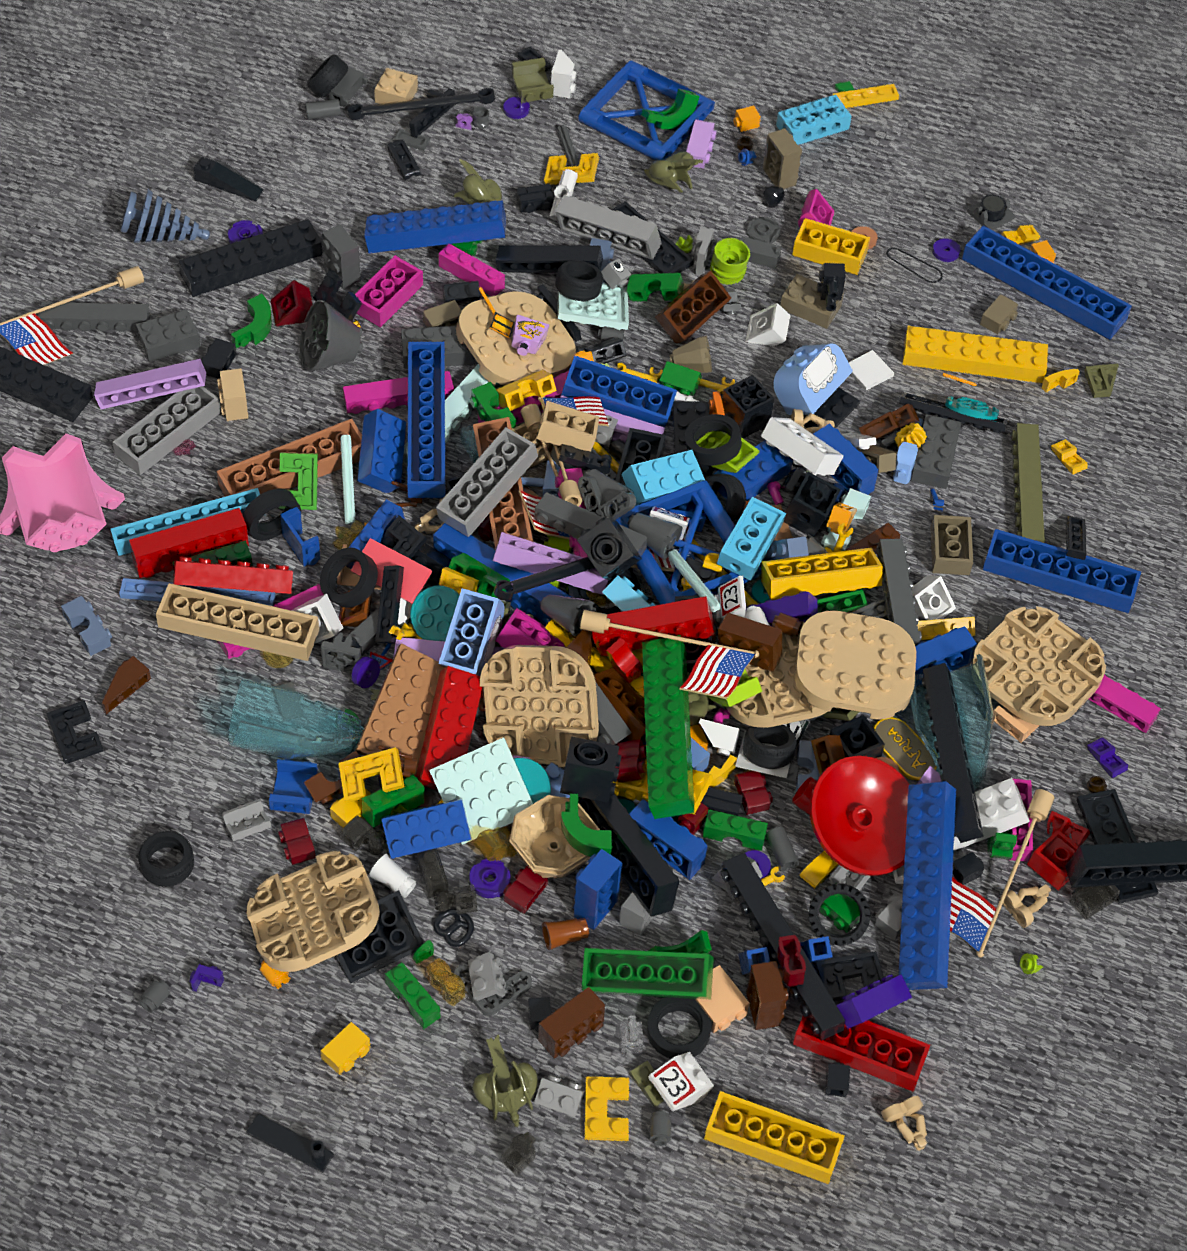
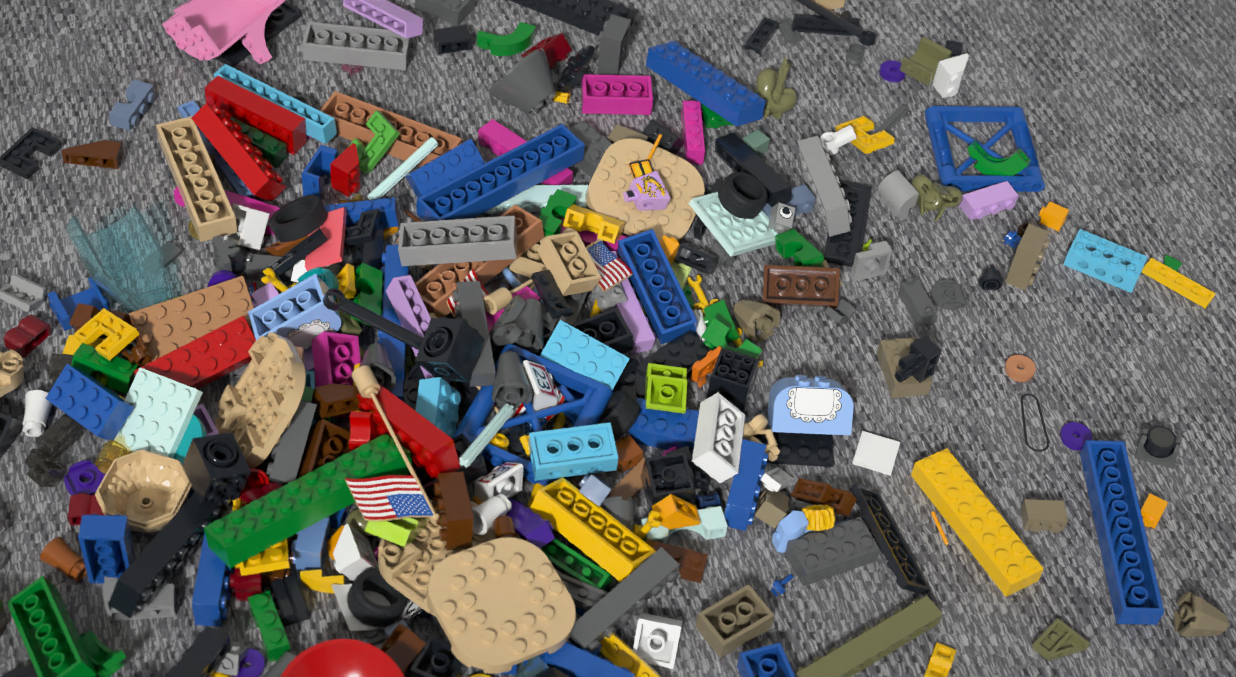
camera: 50 degrees right, 5 degrees down
tan brick [217,368,248,421] -> none
black tyre [243,489,301,541] -> none
black piece [433,908,474,947] -> none
medium lavender plate [456,113,473,130] -> none
black brick [516,184,554,213] -> none
green arch [561,794,612,857] -> none
black tyre [685,414,742,466] -> none
lime wheel [710,238,750,285] -> none
dark red brick [734,770,773,815] -> none
white slope [745,303,790,346] -> none
yellow brick [792,218,870,275] -> none
dark pink brick [798,188,835,228] -> none
teal tile [945,396,999,420] -> none
yellow slope [1001,225,1040,245] -> none
yellow slope [1041,369,1080,392] -> none
none -> red slope [330,143,360,197]
none -> green arch [701,318,763,359]
none -> sand green brick [742,129,770,156]
none -> light grey brick [878,170,919,221]
none -> dark tan cone [1174,591,1229,637]

